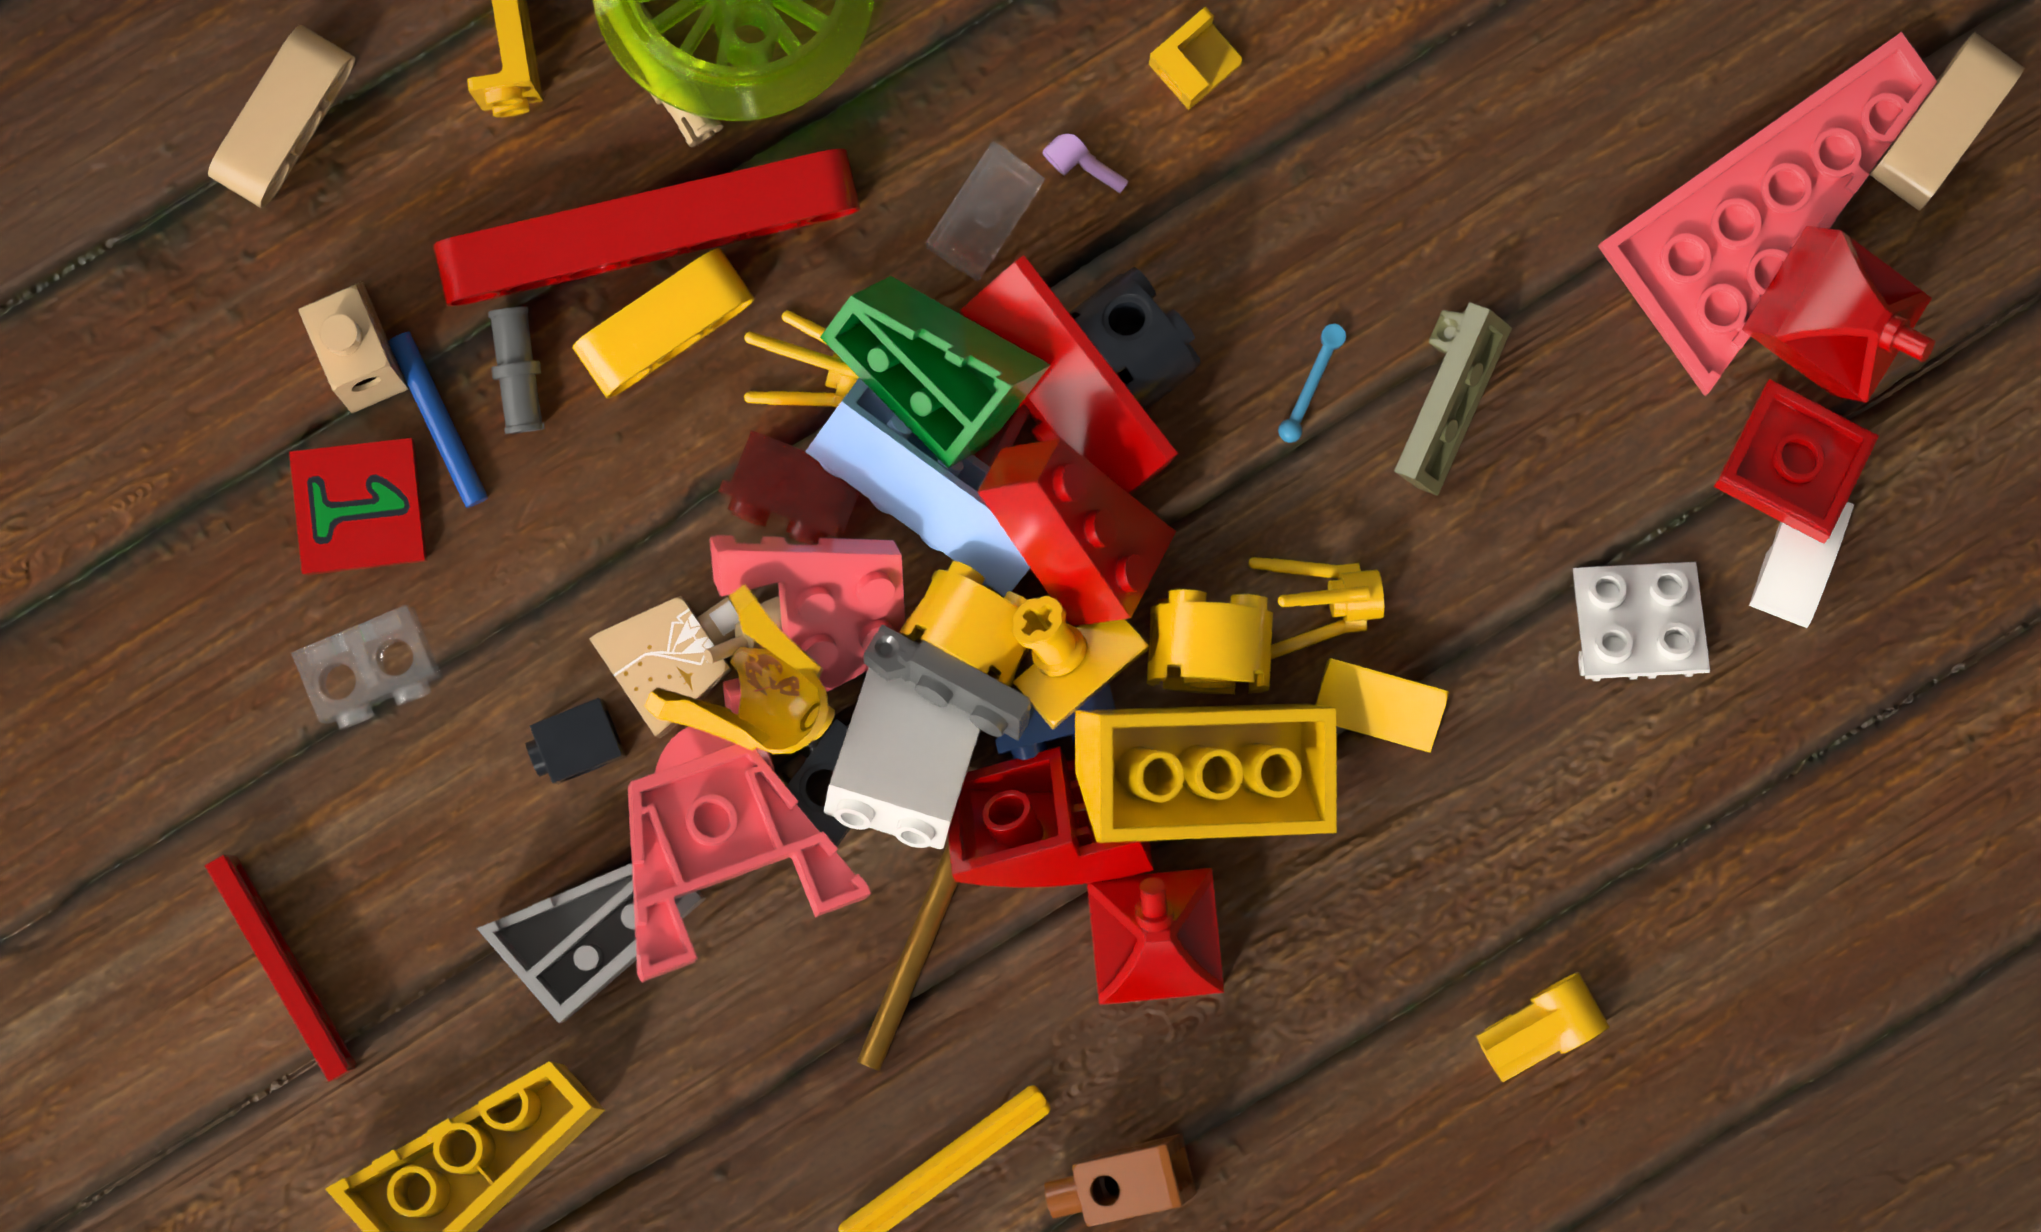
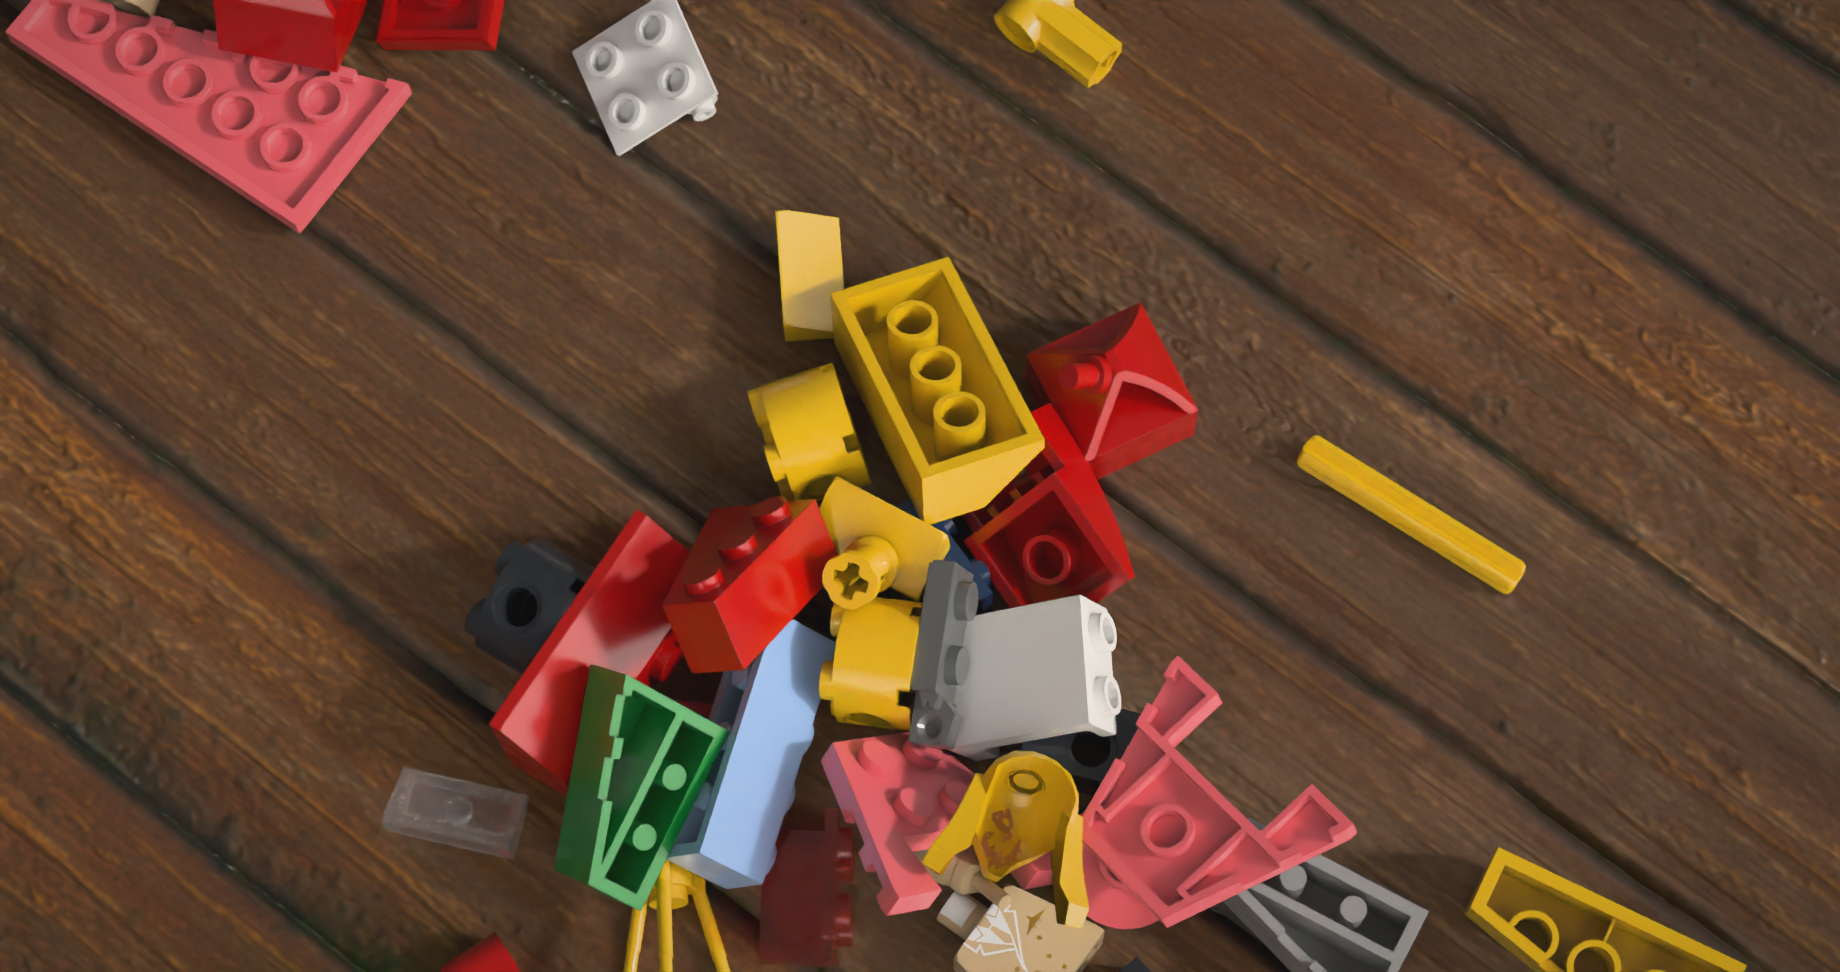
camera: 110 degrees left, 15 degrees down
pearl gold bar [857,842,958,1071] -> none
lavender hand [1043,134,1128,193] -> none
torso [1044,1133,1197,1227] -> none
yellow panel [1149,7,1242,110] -> none
yellow plant [1248,557,1384,659] -> none
dark azure hinge [1278,324,1346,443] -> none
olive hinge [1394,302,1512,496] -> none

